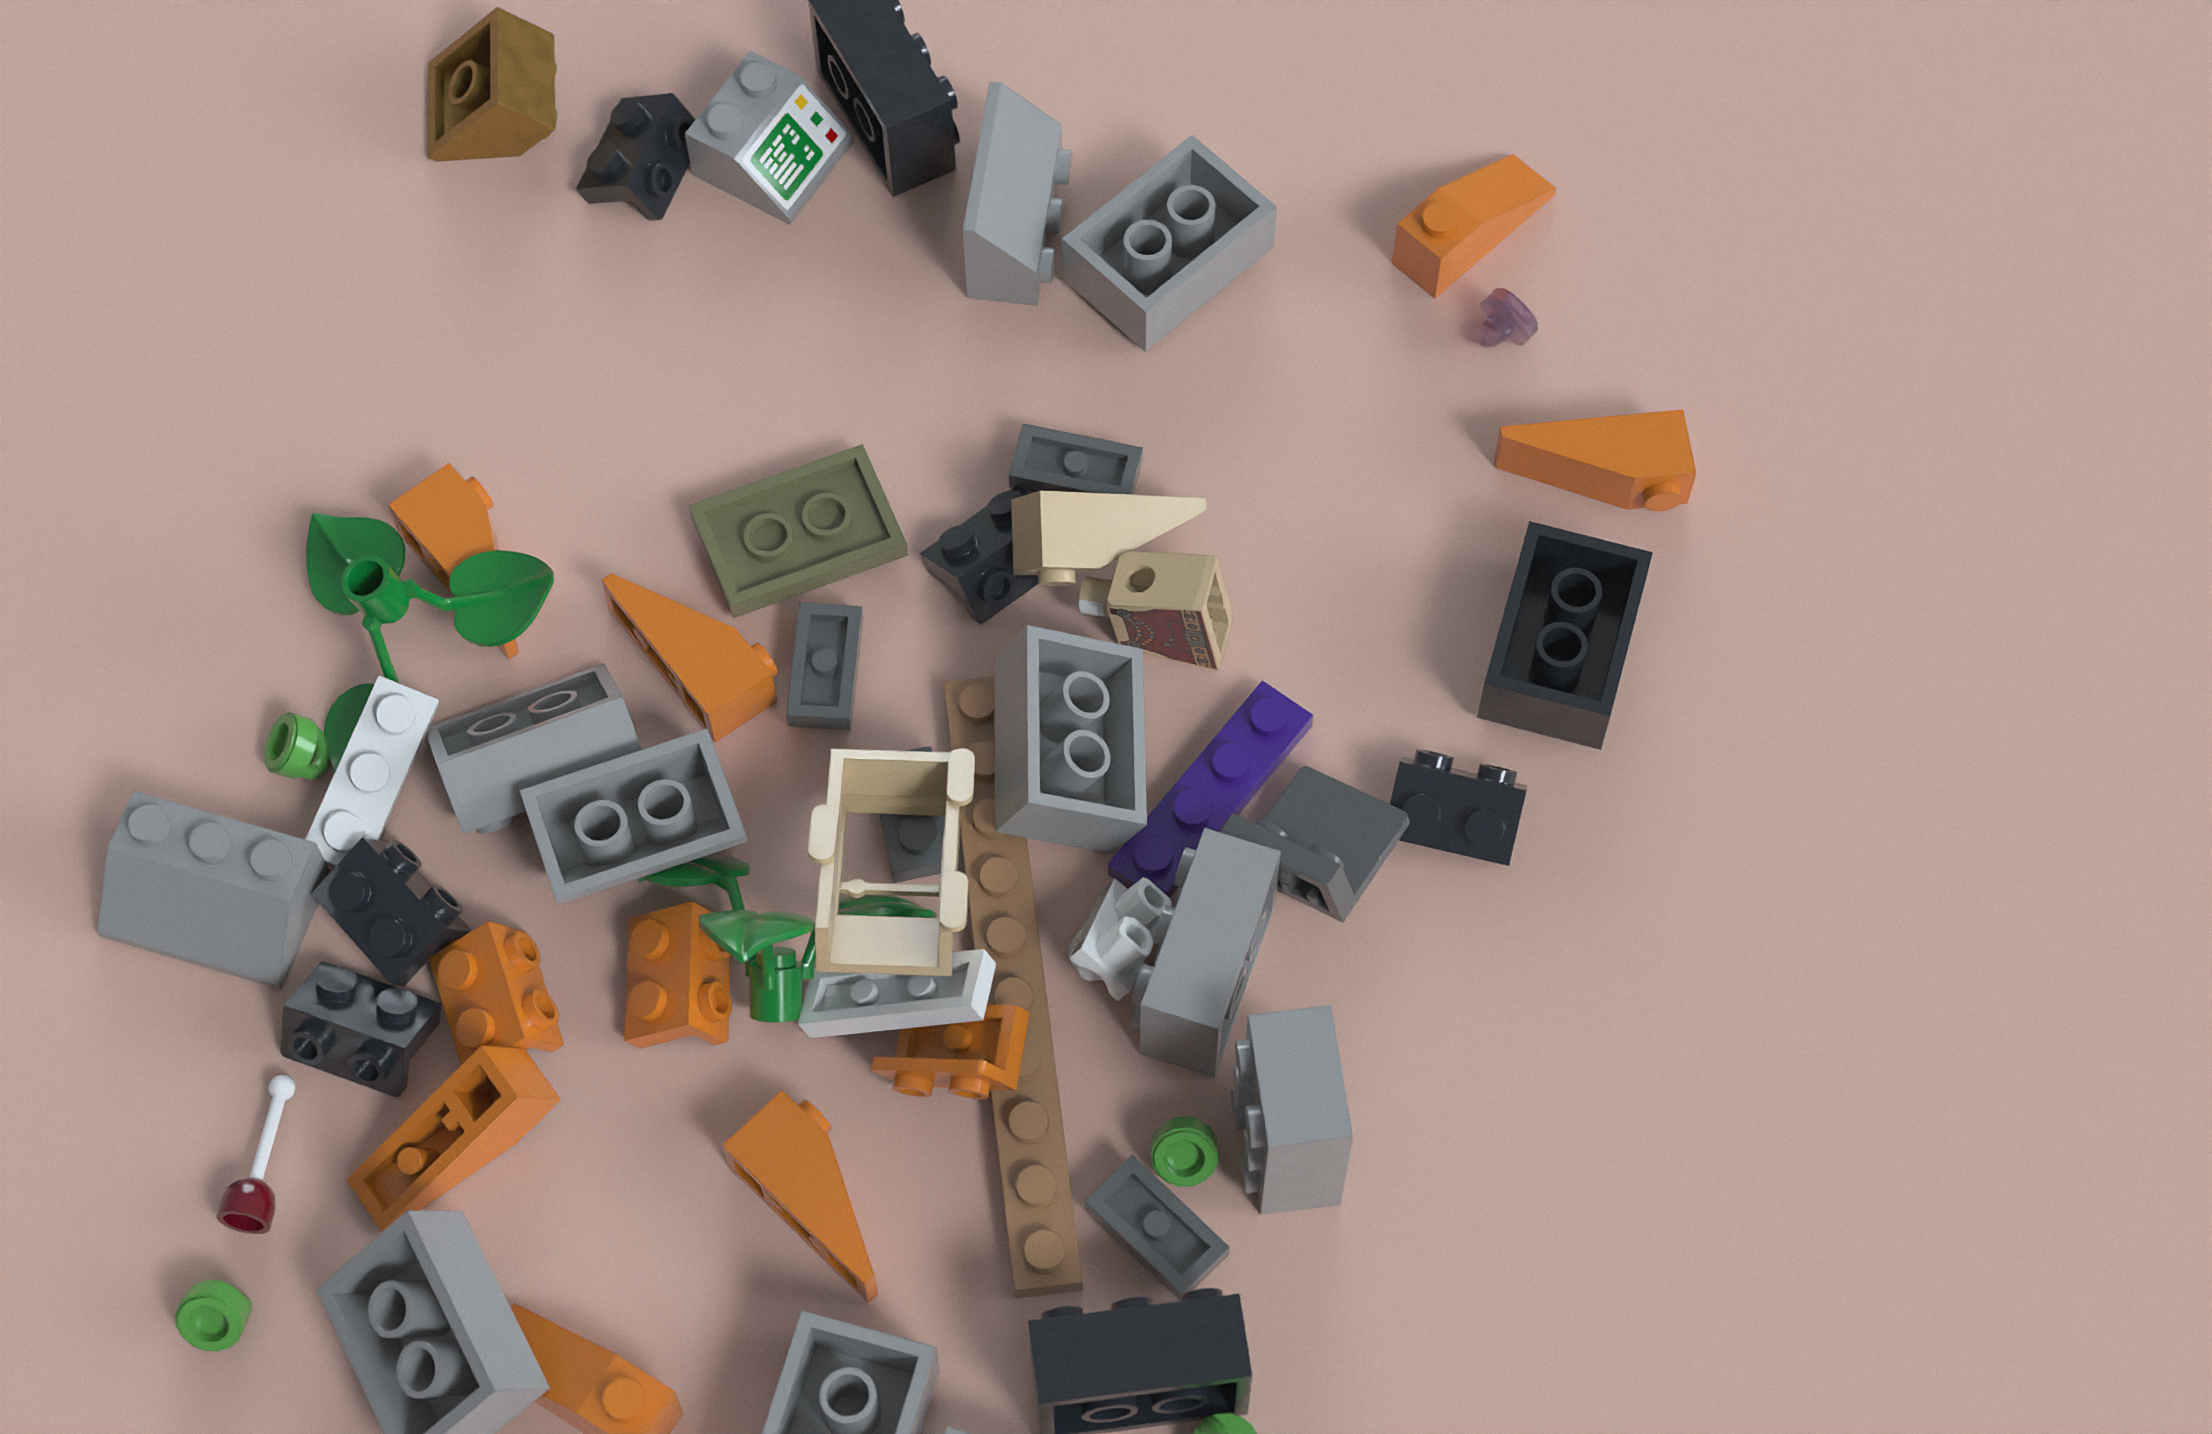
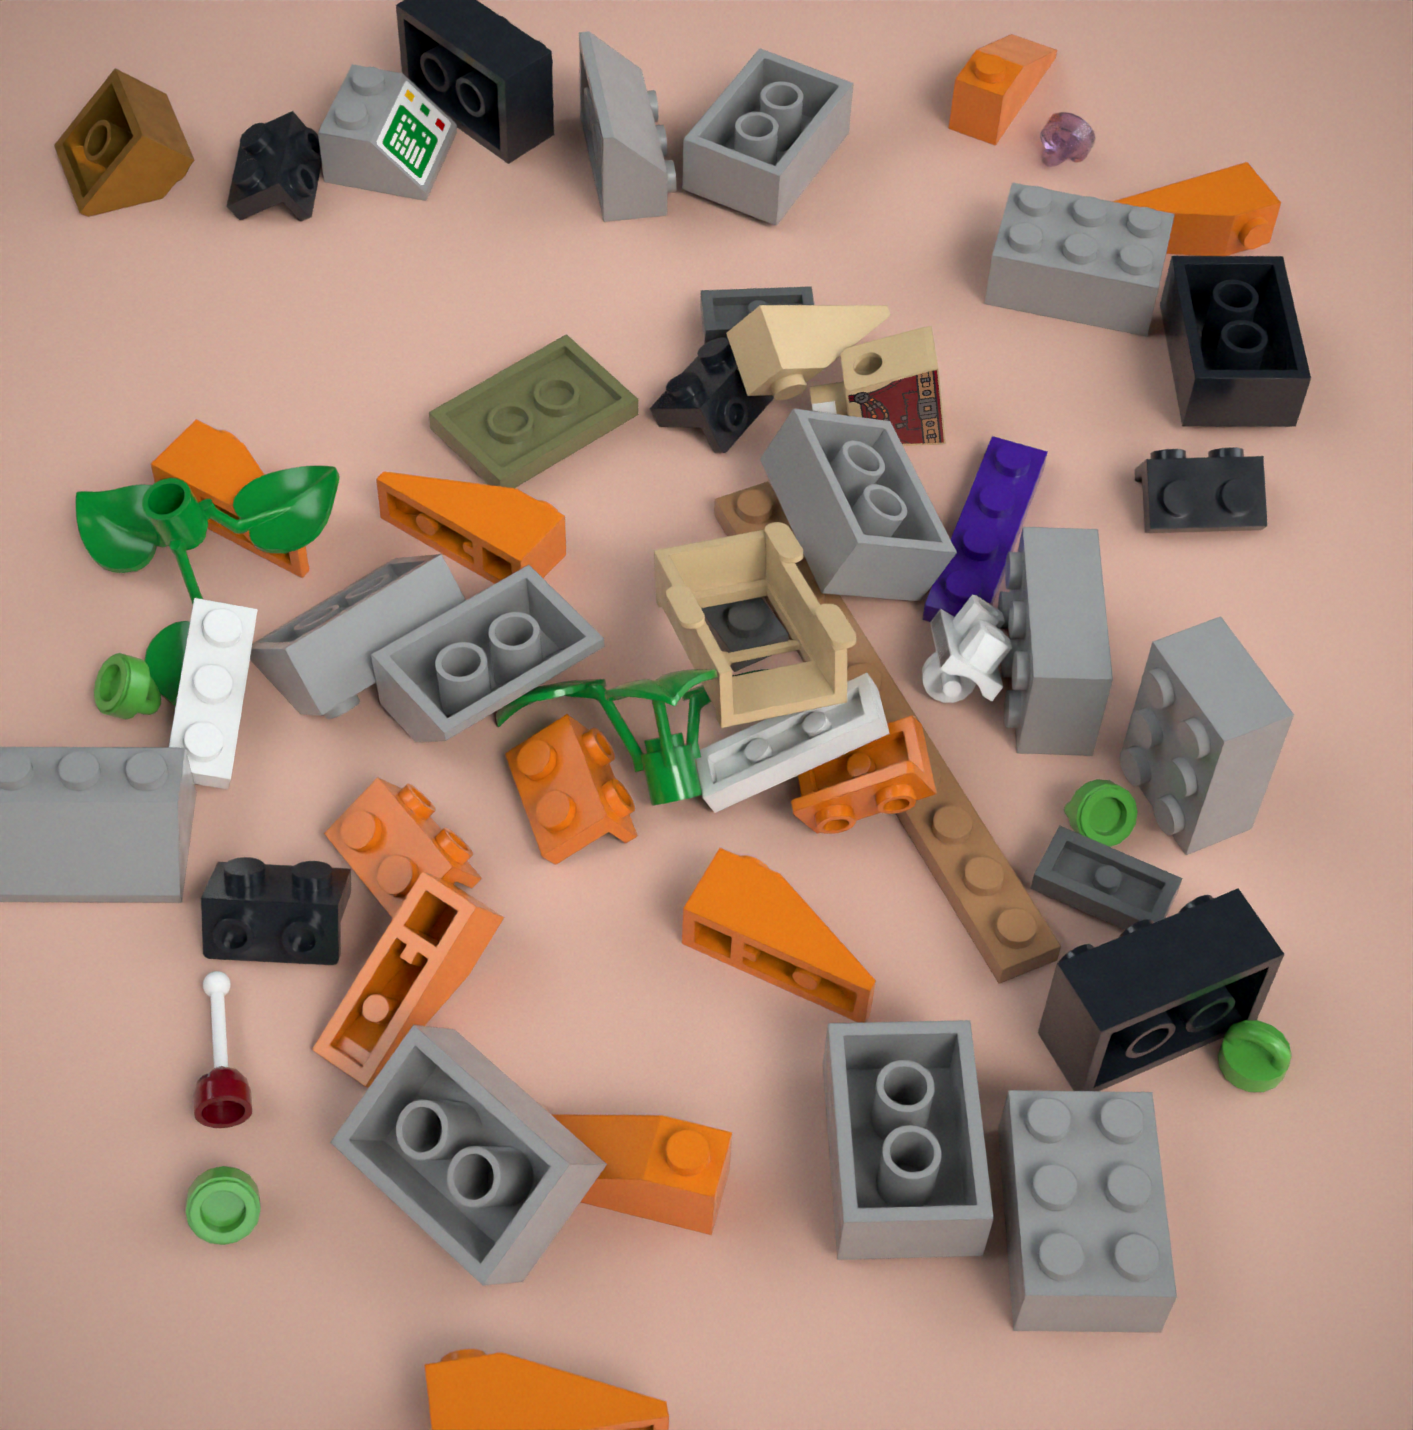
camera: 20 degrees left, 10 degrees down
black bracket [311,837,472,986] -> none
dark grey plate [786,602,864,730] -> none
dark grey bracket [1220,766,1410,923] -> none
none -> light grey brick [984,182,1175,337]

